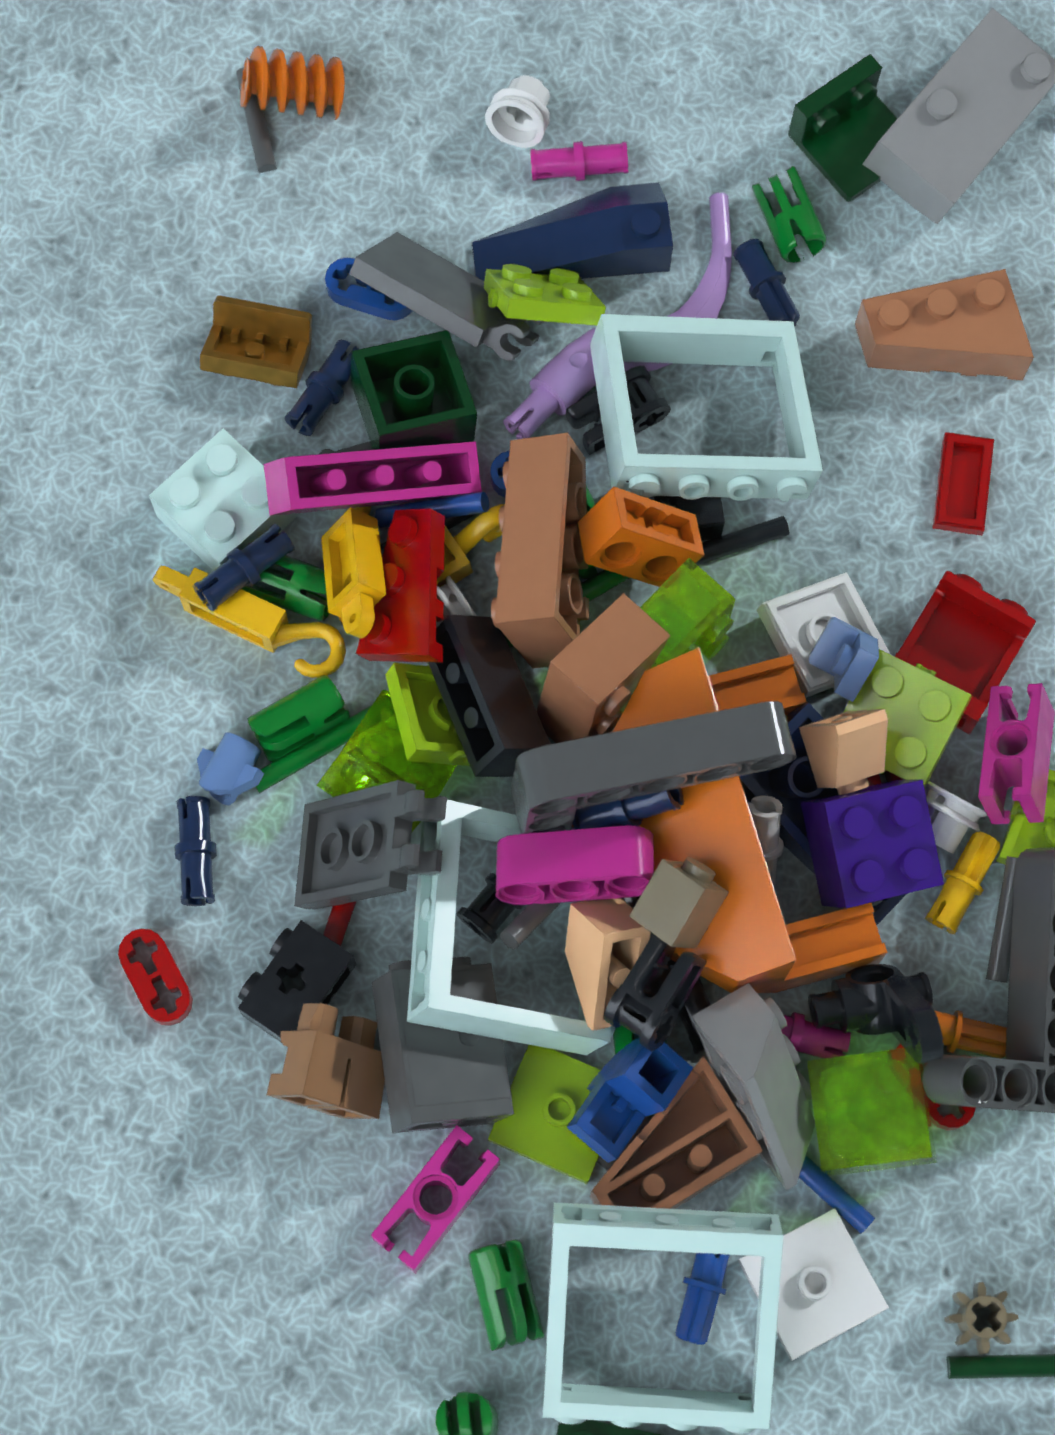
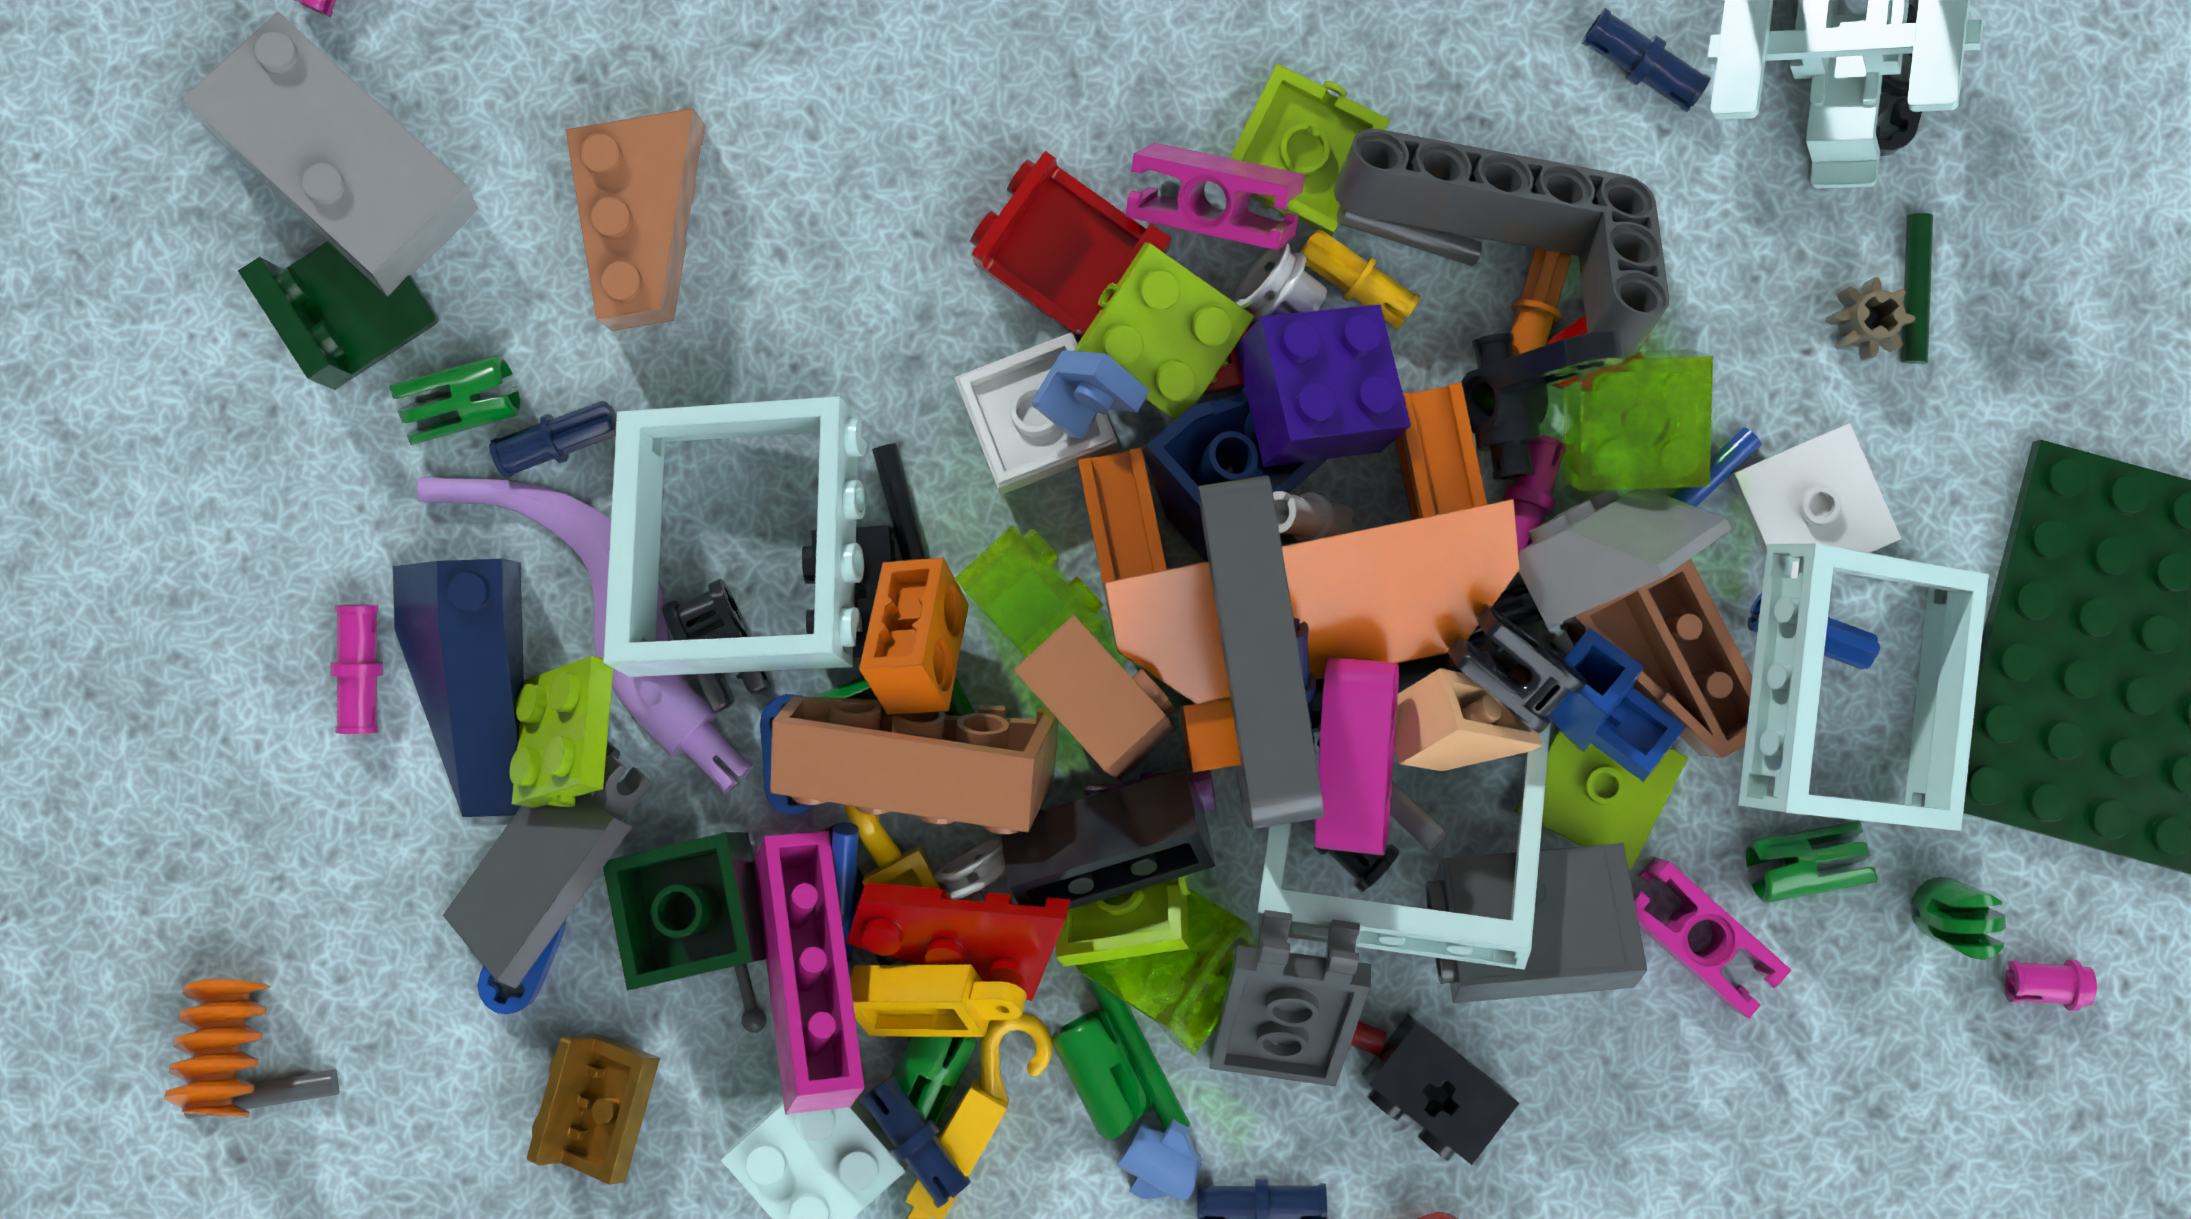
camera: 85 degrees left, 15 degrees up
medium nougat hips [266,1003,385,1119] -> none
dark blue pin [285,340,359,436] -> none
white piece [485,75,550,148] -> none
dark tan brick [629,857,729,949] -> none
light nougat slope [799,709,888,795] -> none
red tile [932,432,994,536] -> none

